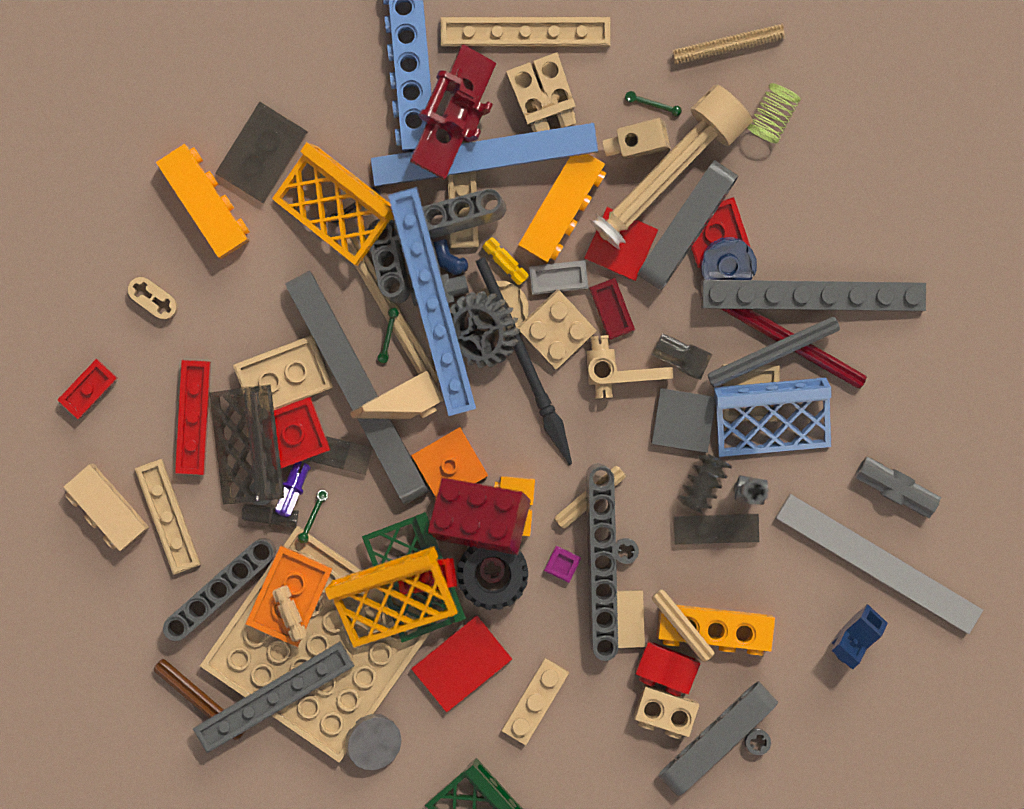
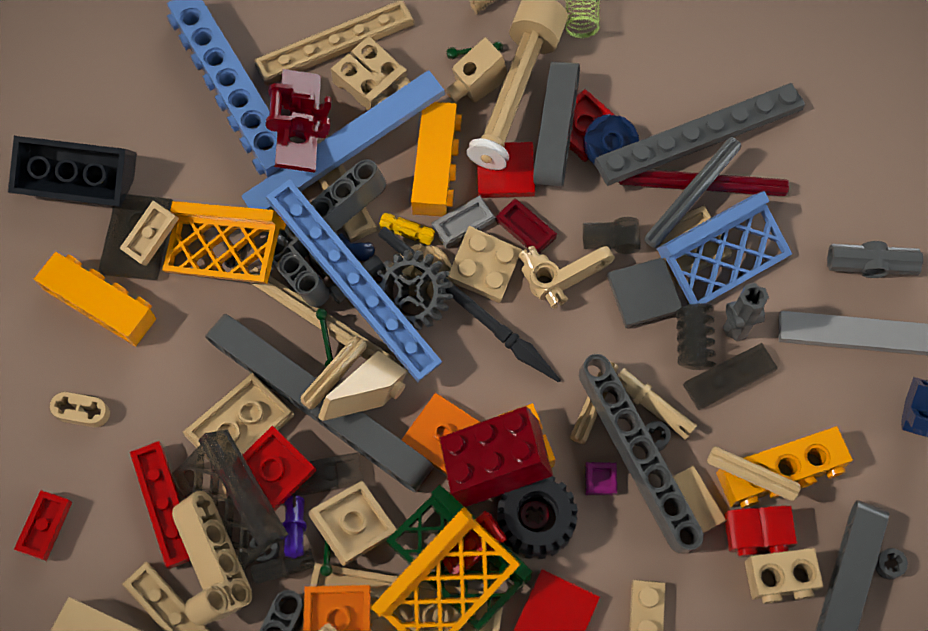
camera: 20 degrees left, 20 degrees down
none -> black slope [8,136,137,207]
none -> tan plate [120,201,179,266]
none -> tan beam [172,491,252,626]
none -> tan axle [301,336,367,410]
none -> tan plate [309,481,397,566]
none -> tan pin [618,368,697,440]

